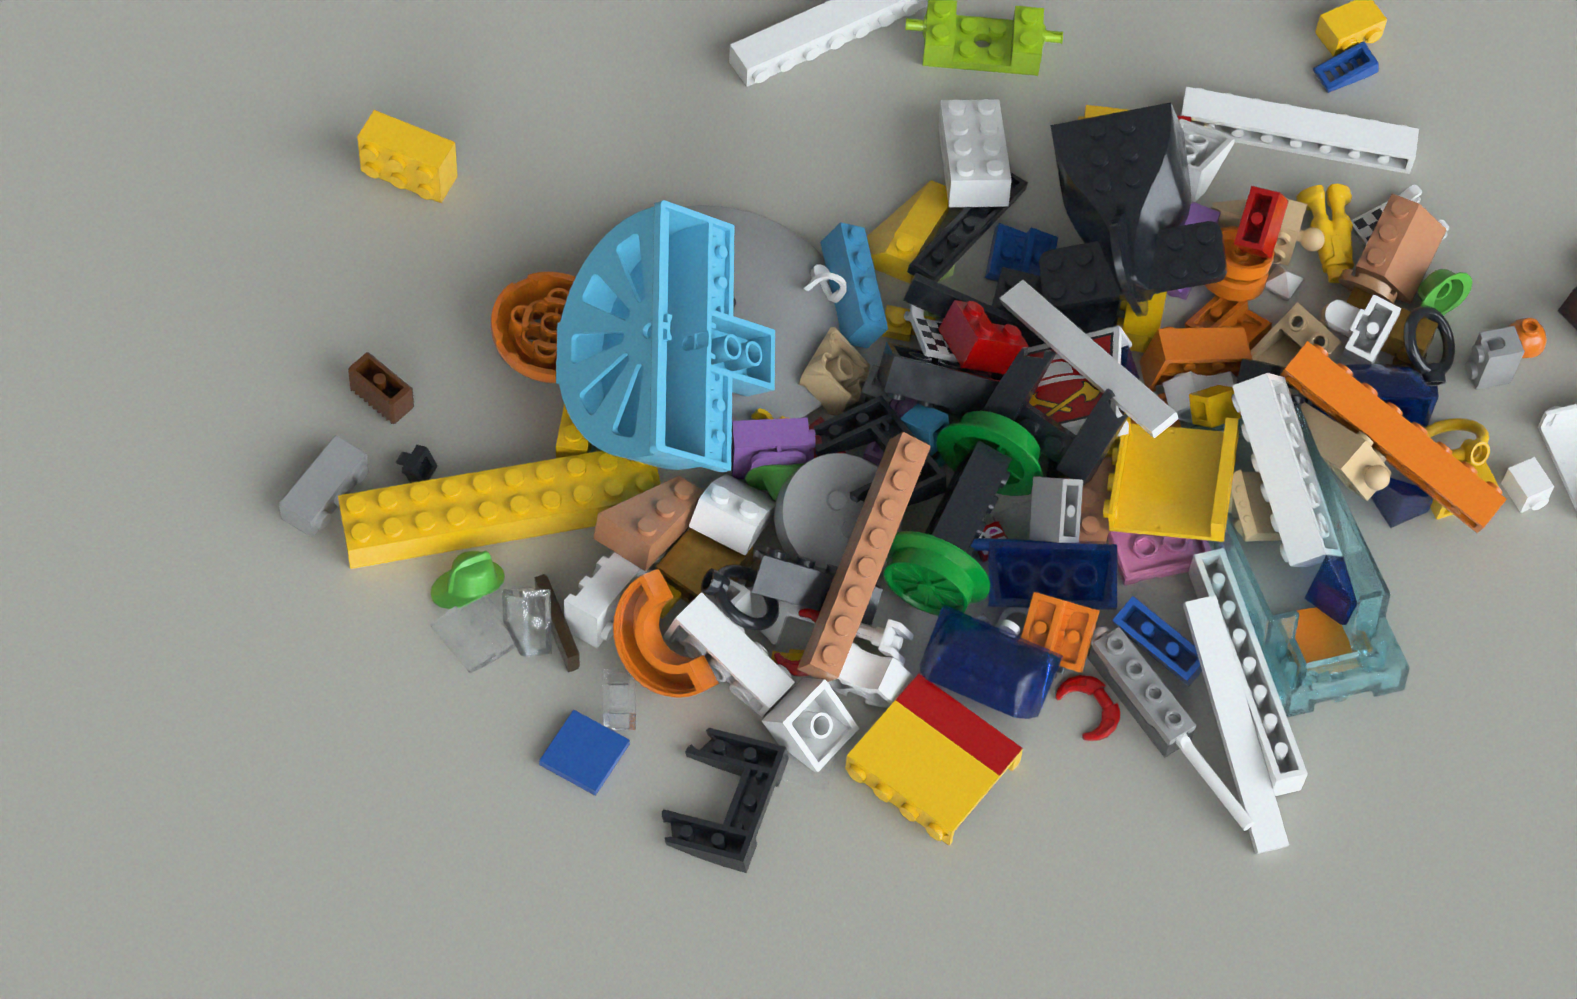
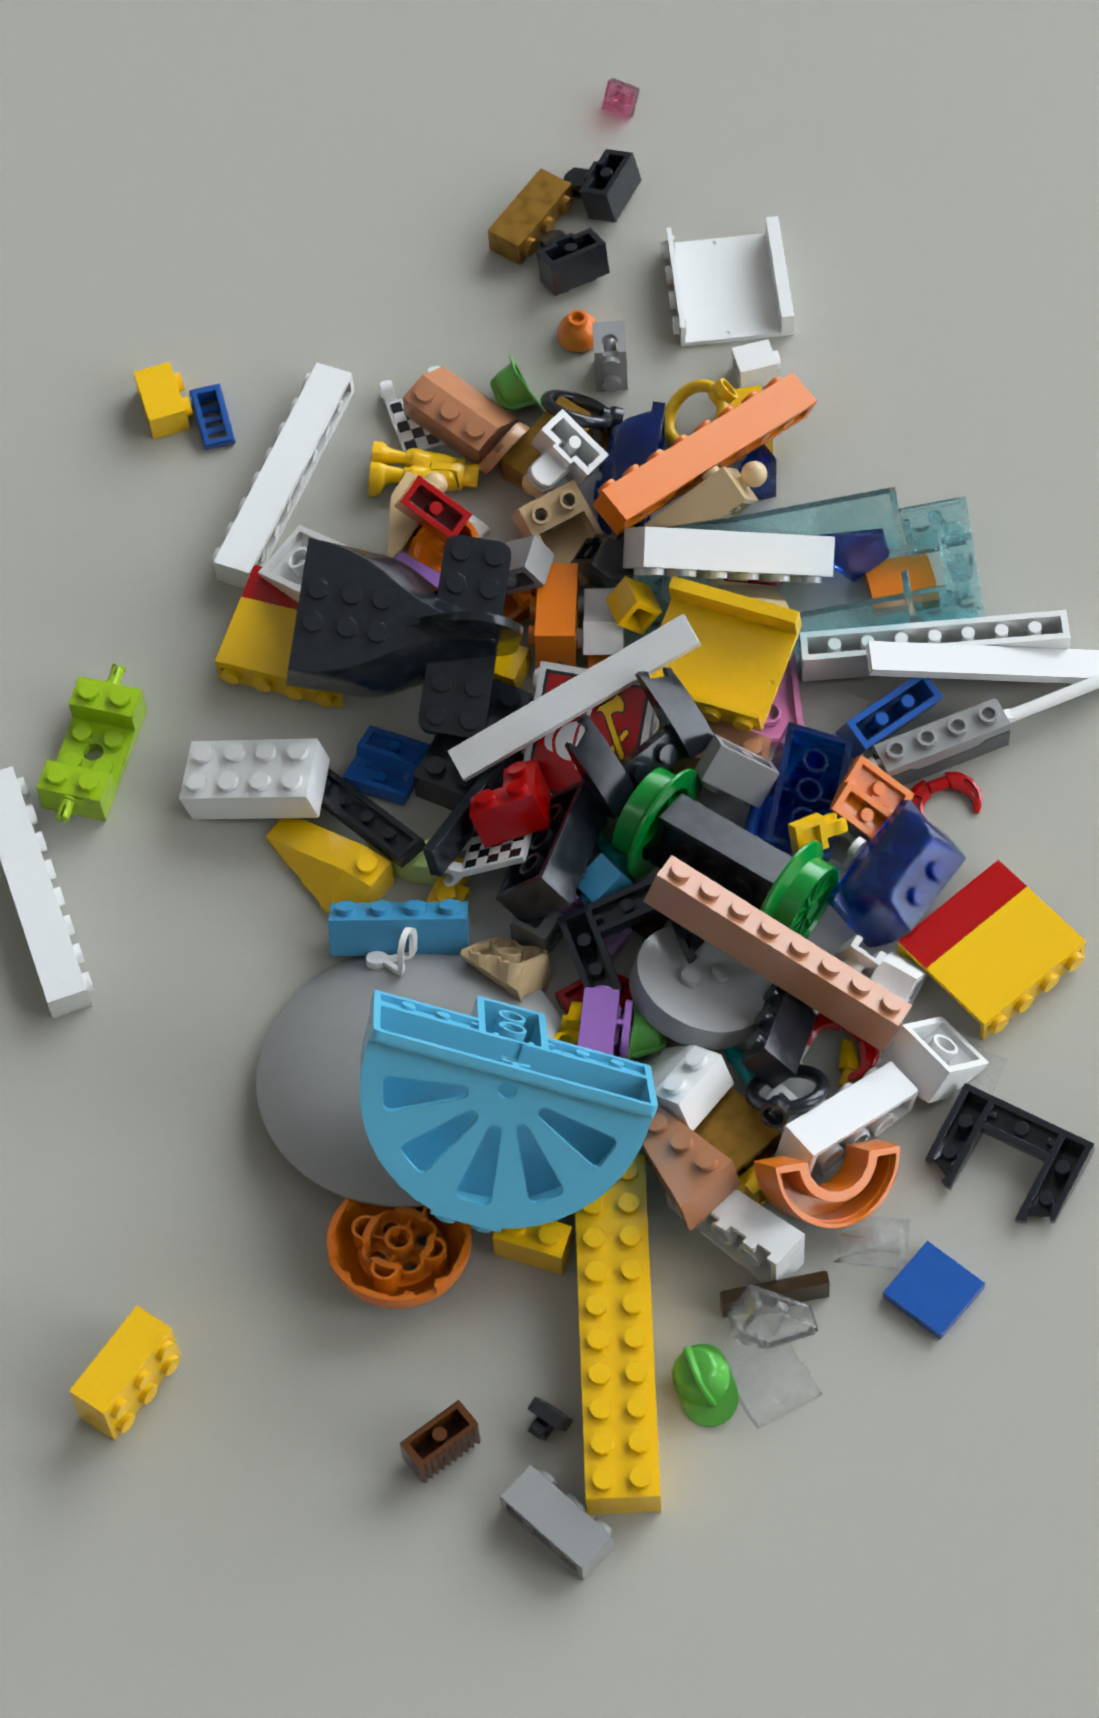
camera: 70 degrees left, 0 degrees up
none -> light grey brick [505,535,554,595]
none -> yellow plate [788,812,848,856]

